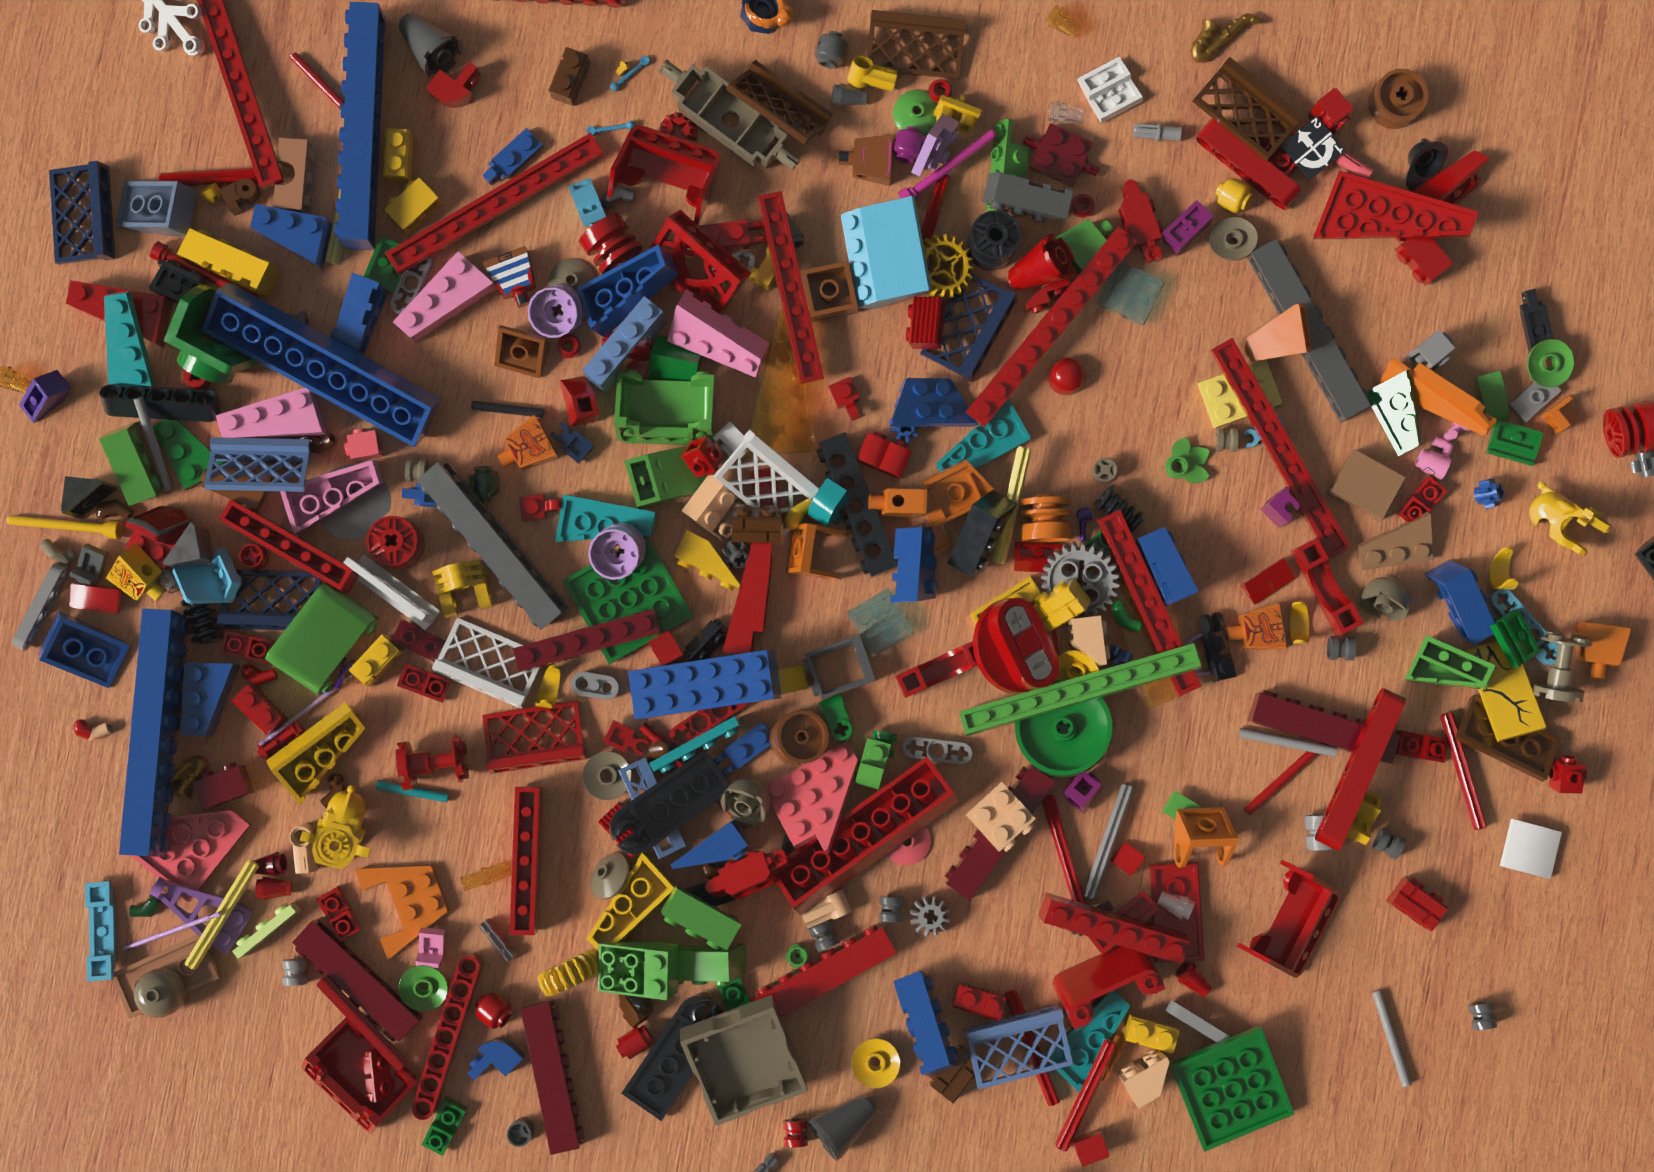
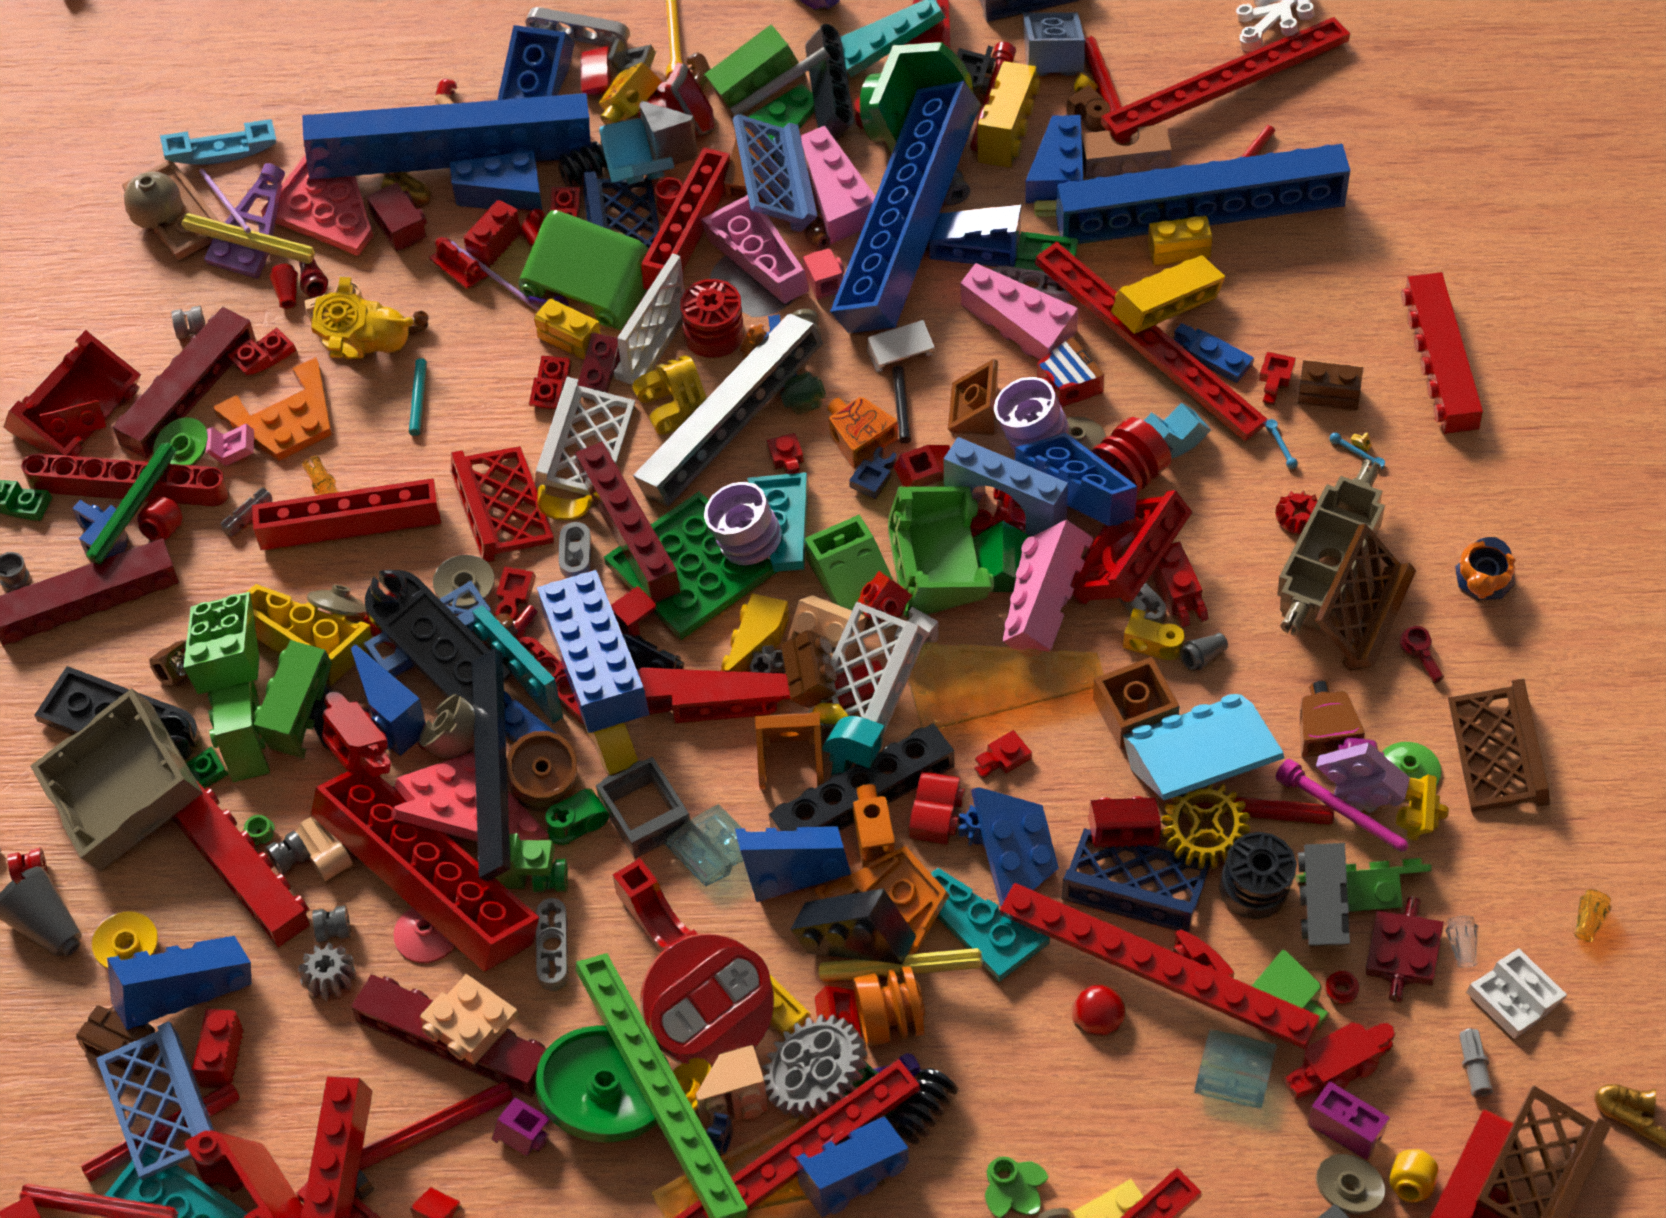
camera: 80 degrees right, 30 degrees down
dark tan arm [40,539,76,566] -> none
pearl dark grey slope [61,476,118,519] -> none
dark green arm [129,894,163,917] -> none
yellowish green plate [232,903,302,959] -> none
yellow wedge [266,702,365,805] -> none
red axle [316,975,408,1072] -> none
yellow brick [384,178,443,235] -> none
red piece [396,734,469,791] -> none
dark grey cone [399,13,462,76] -> none
red brick [426,62,481,108] -> none
yellow gear [537,949,599,997] -> none
red plate [557,334,582,358] -> none
dark grey arm [601,187,636,209] -> none
red windscreen [607,126,721,225] -> none
red brick [616,1025,654,1060] -> none
red plate [757,191,824,384] -> none
dark grey head [814,31,848,69] -> none
dark grey cone [832,83,867,107] -> none
yellow piece [847,55,897,91] -> none
red plate [929,79,952,103] -> none
red cone [1007,233,1076,290] -> none
yellow brick [1034,579,1090,632] -> none
light grey axle [1084,784,1134,900] -> none
dark tan wheel [1091,458,1118,484] -> none
green arm [1111,600,1142,632] -> none
none -> green axle [86,443,177,564]
none -> black tile [472,648,511,882]
none -> orange axle [740,323,767,359]
none -> white hinge [867,320,935,372]
none -> yellow brick [1111,255,1226,334]
none -> red plate [1259,352,1296,405]
none -> dark red plate [1400,626,1444,683]

